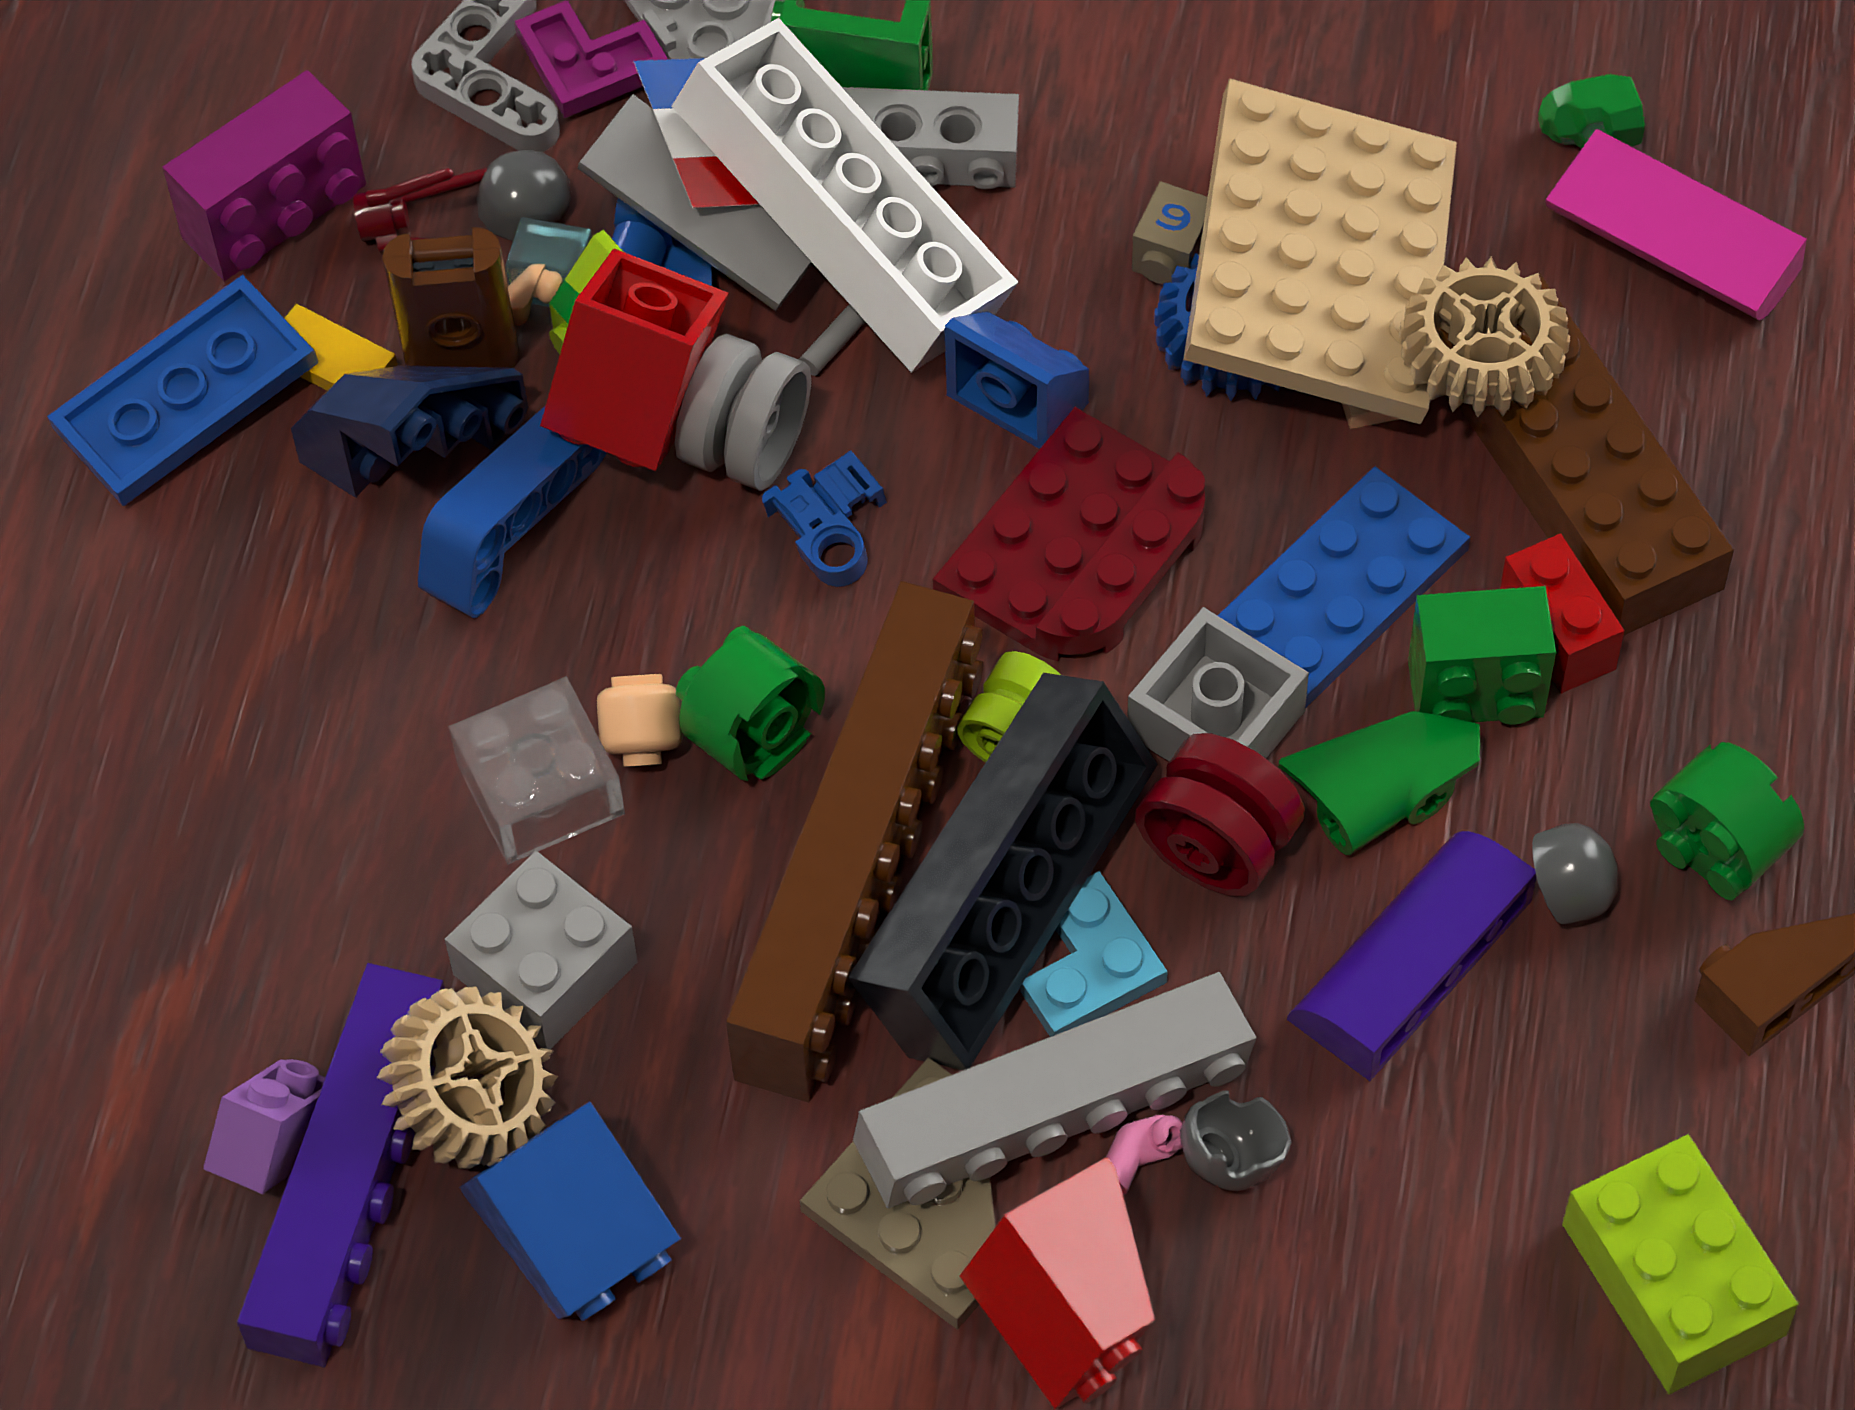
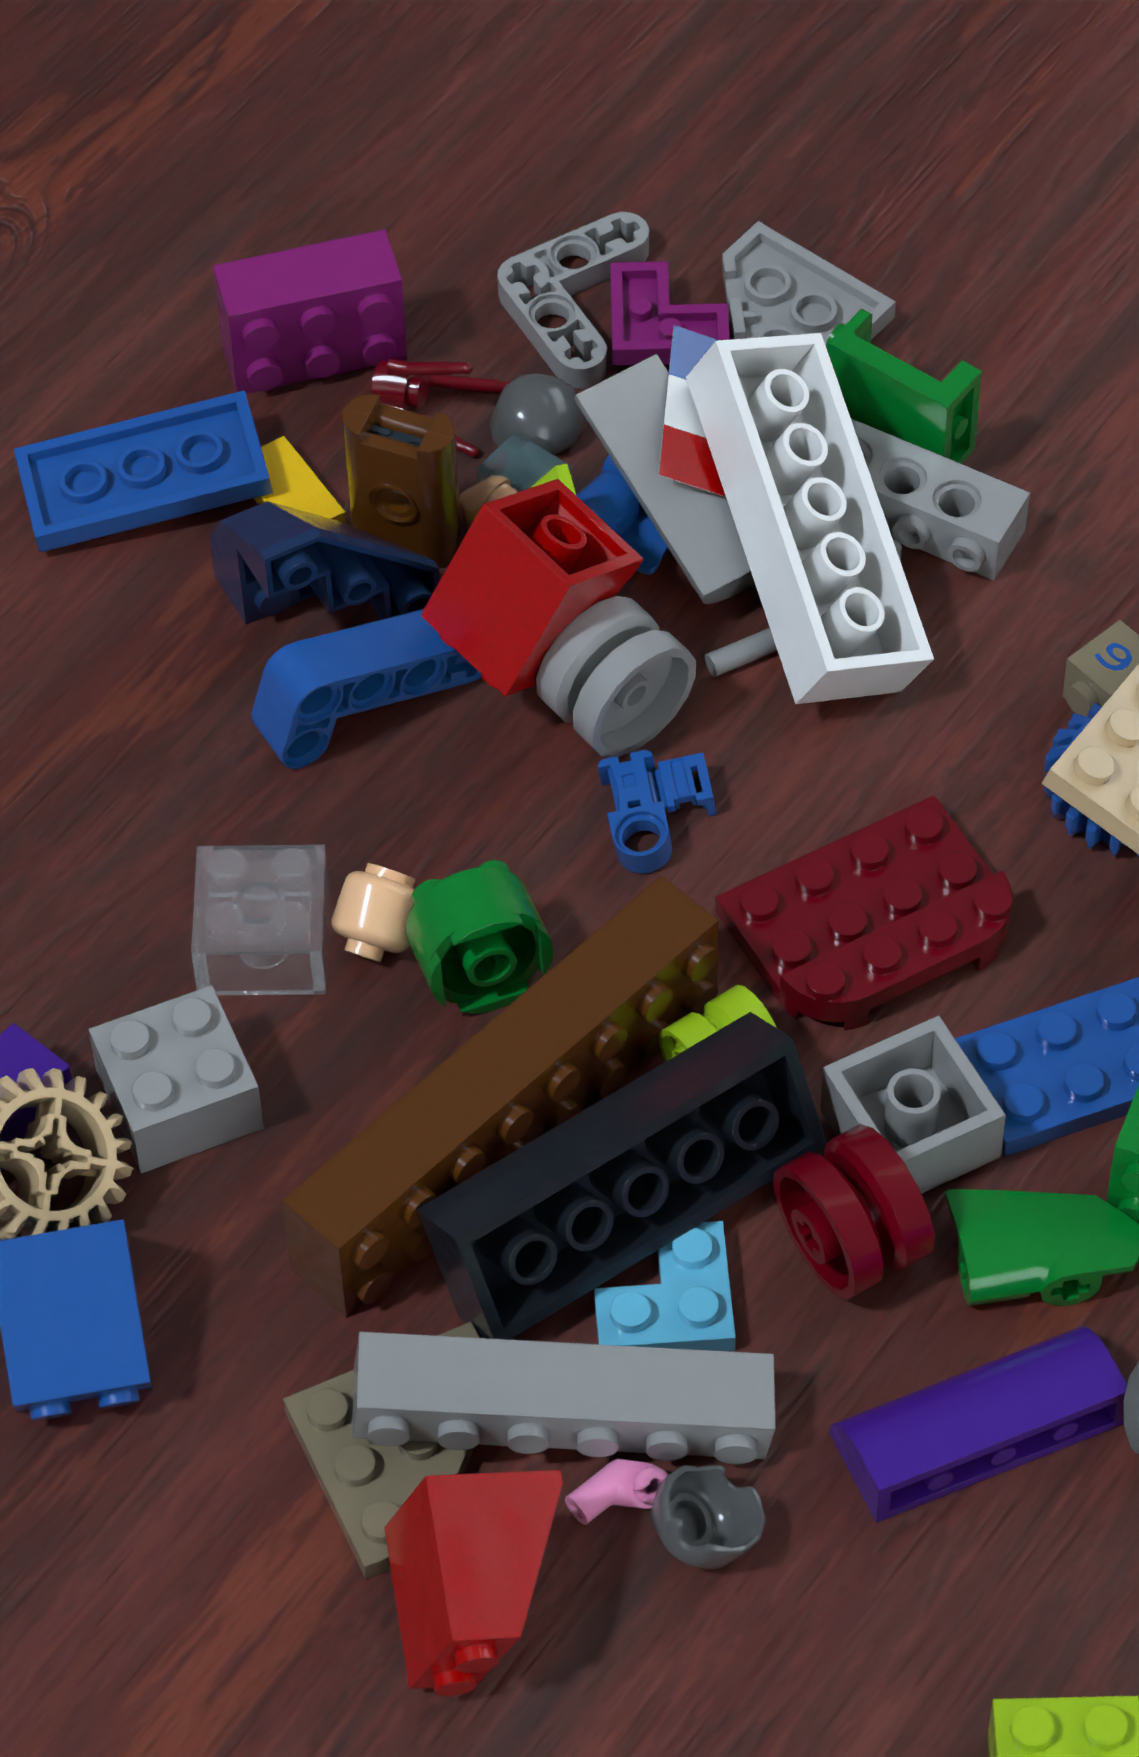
camera: 25 degrees right, 5 degrees down
blue slope [945,311,1089,449] -> none

